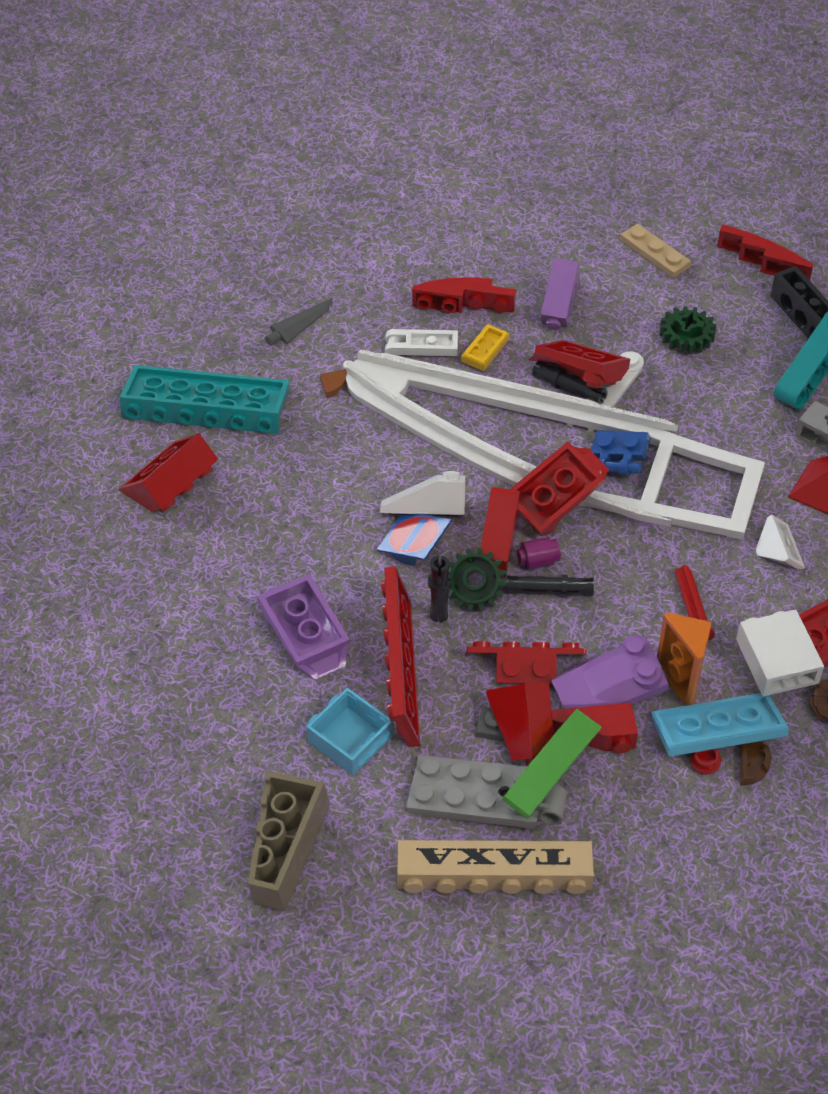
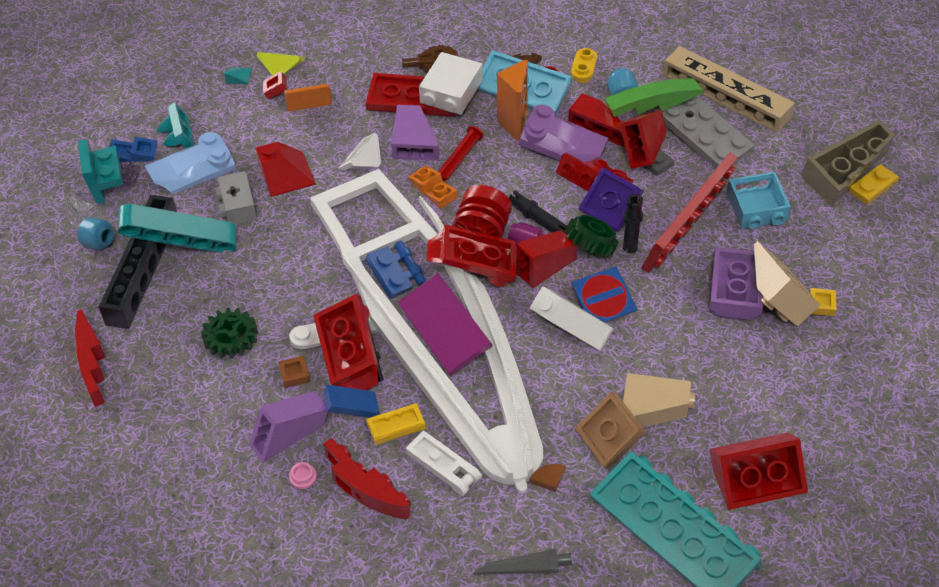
camera: 140 degrees left, 0 degrees up
tan plate [620,224,691,278] -> none
none -> dark orange plate [278,356,310,388]
none -> bright pink plate [289,462,317,489]
none -> blue tile [323,385,379,418]
none -> medium lavender slope [391,105,439,161]
none -> magenta tile [397,273,493,376]
none -> orange slope [409,165,459,209]
none -> red wheel [452,185,512,238]
none -> yellow plate [571,48,597,83]
none -> medium nougat tile [575,391,646,469]
none -> dark purple tile [578,167,644,232]
none -> dark azure head [607,68,639,96]
none -> tan slope [623,373,695,427]
none -> tan slope [754,241,820,326]
none -> yellow plate [809,288,836,316]
none -> yellow plate [849,164,899,205]

